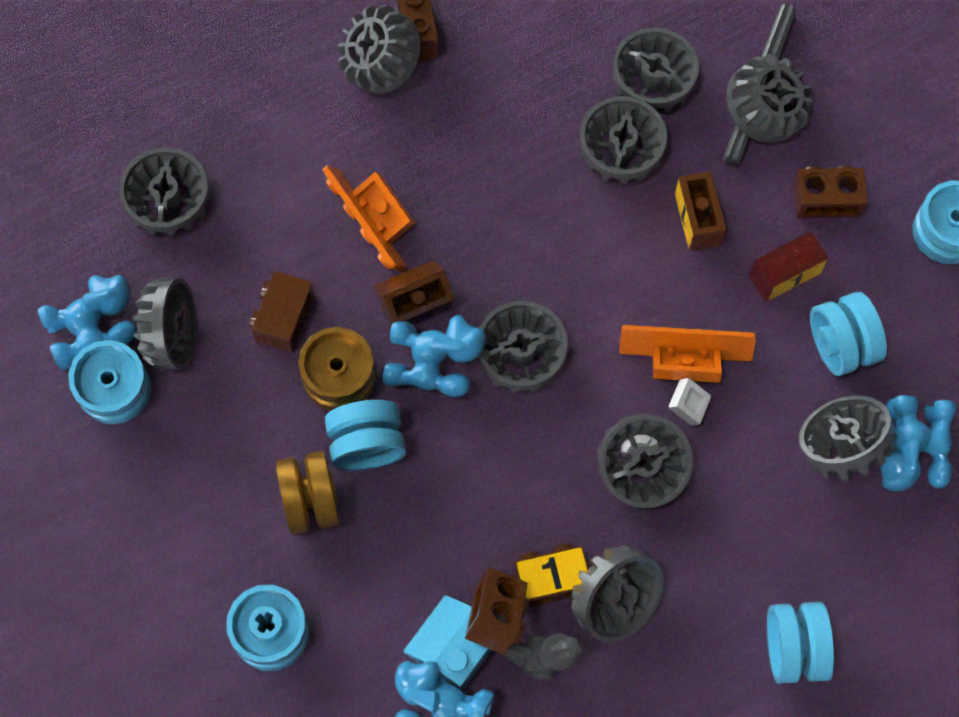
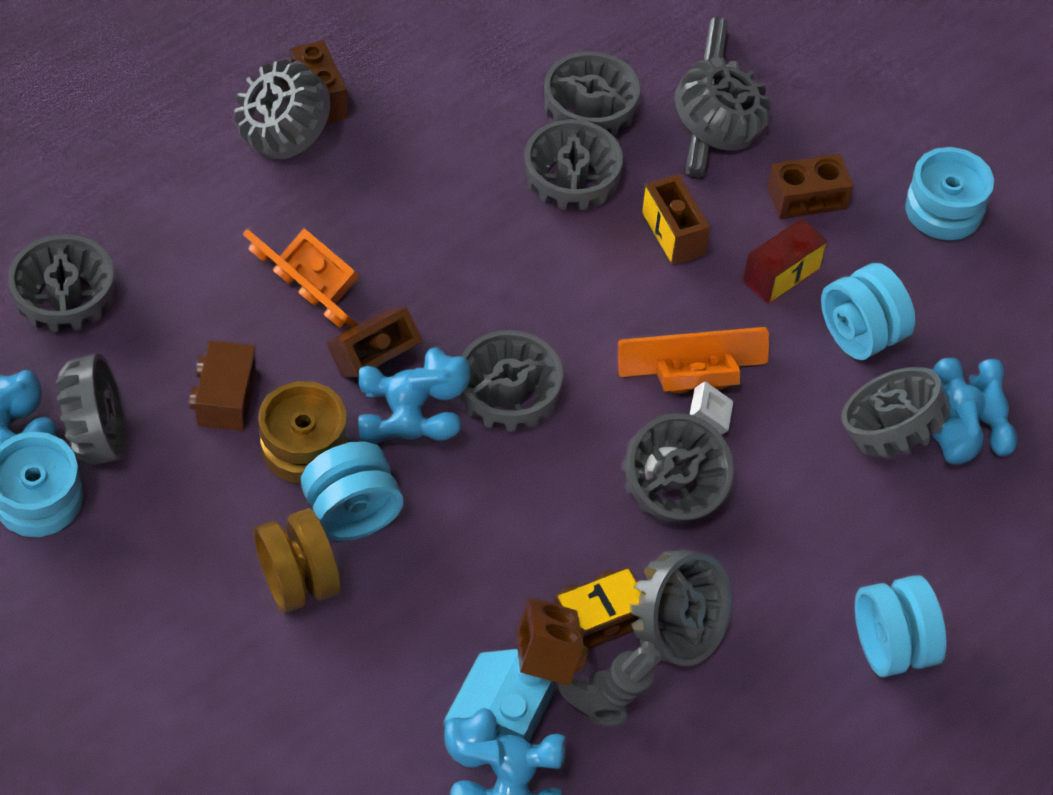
camera: 15 degrees left, 15 degrees down
medium azure wheel [227,585,309,671] -> none

